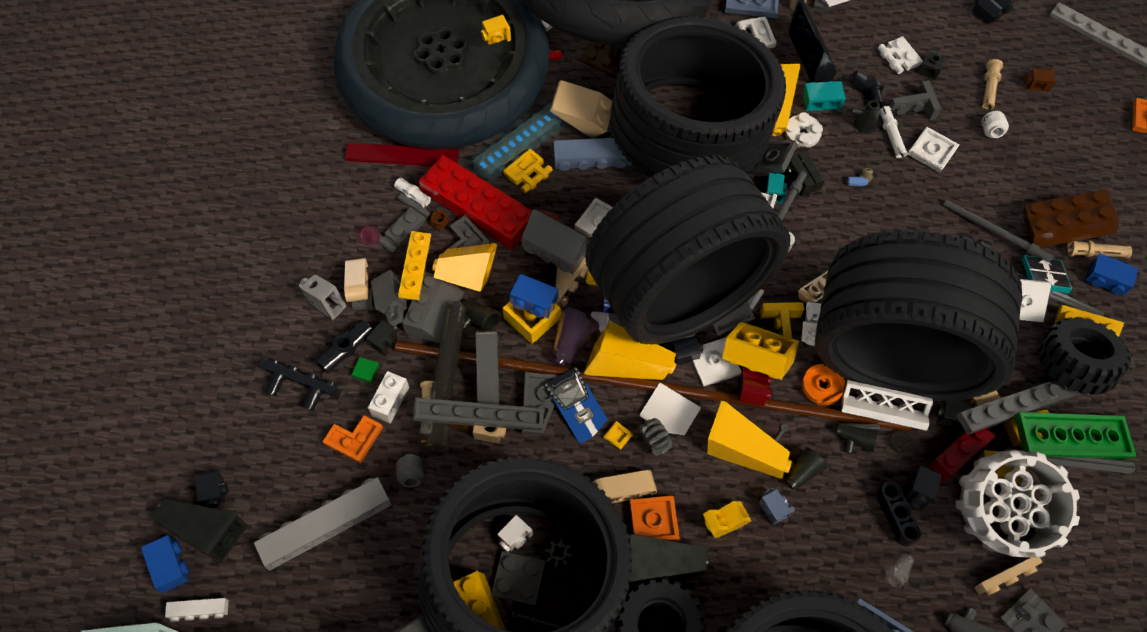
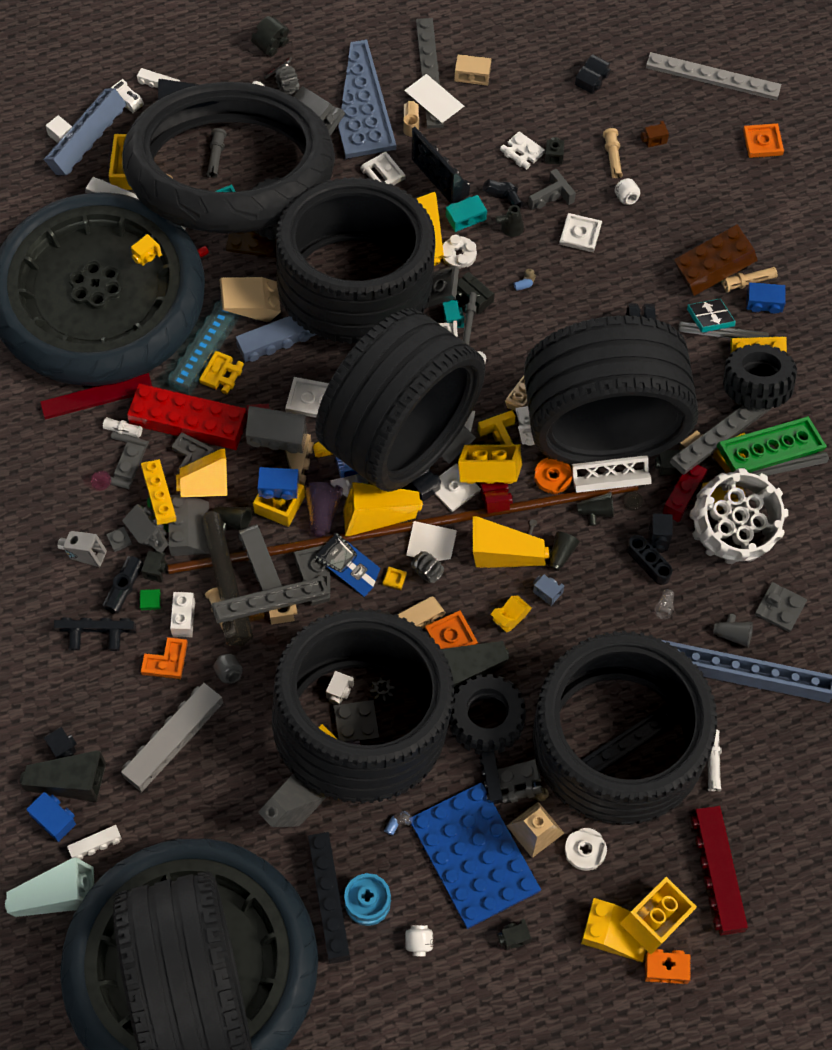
camera: 20 degrees left, 0 degrees up
tan beam [344,258,368,302] -> none
reddish brown plate [430,211,449,229] -> none
white pin [879,106,908,158] -> none
dark grey bar [943,200,1054,263] -> none
tan plate [974,557,1043,596] -> none
white plate [1020,279,1052,322] -> none

